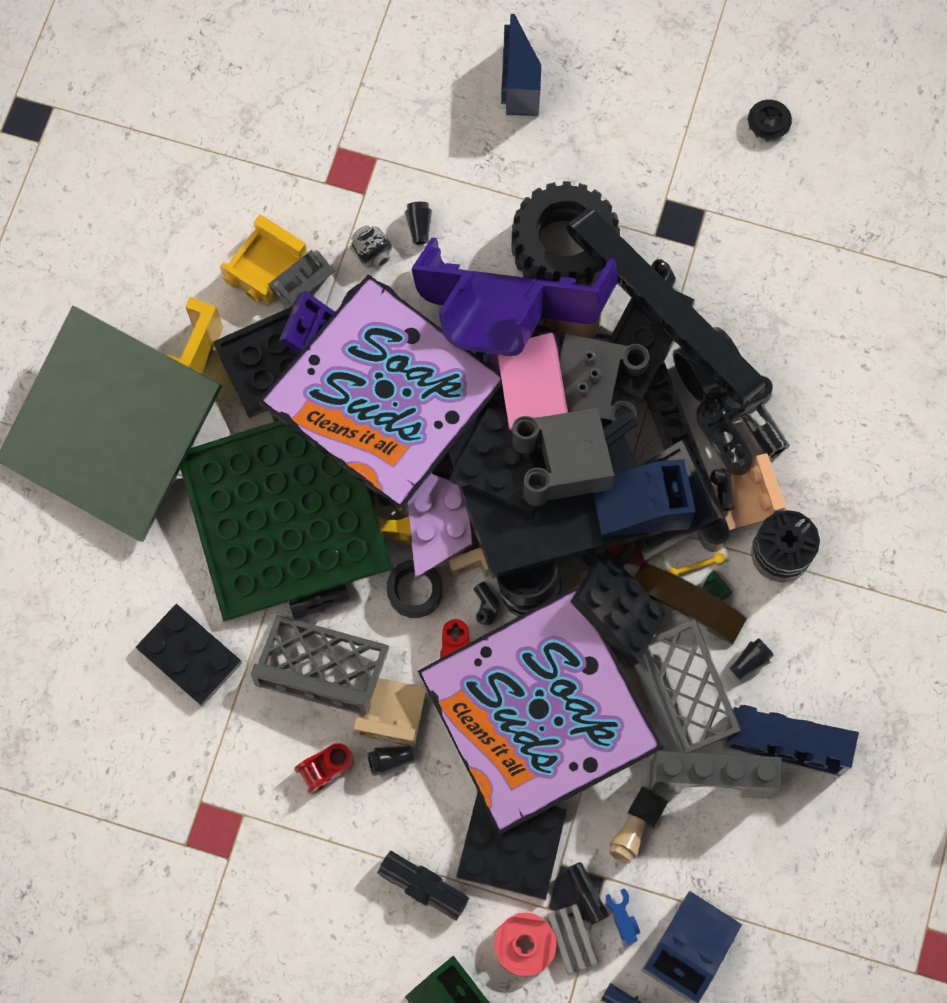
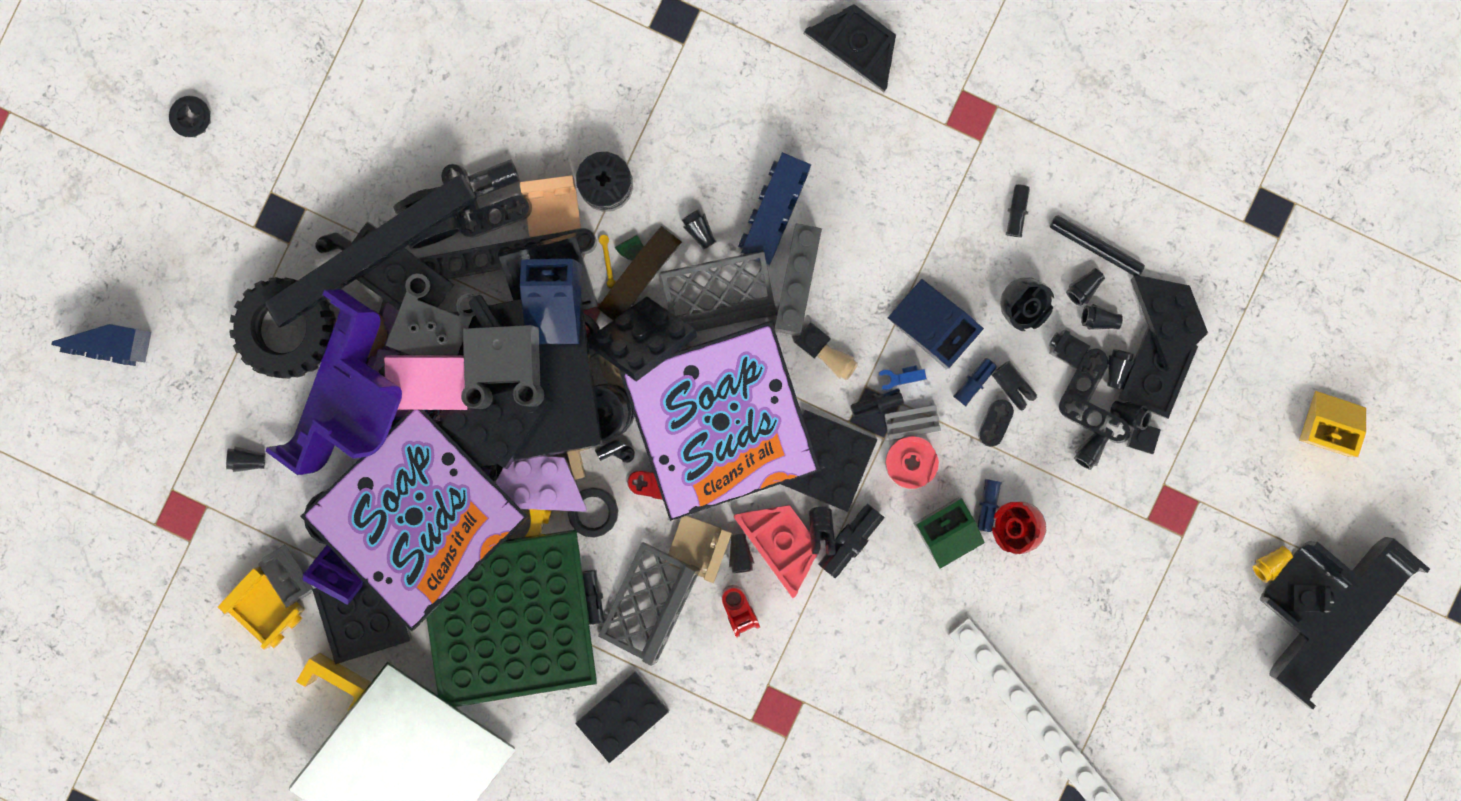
camera: 75 degrees left, 15 degrees up
head [350,225,392,268] -> none
black arm [710,468,734,511] -> none
none -> coral wing [733,505,817,598]
none -> black hinge [809,507,835,555]

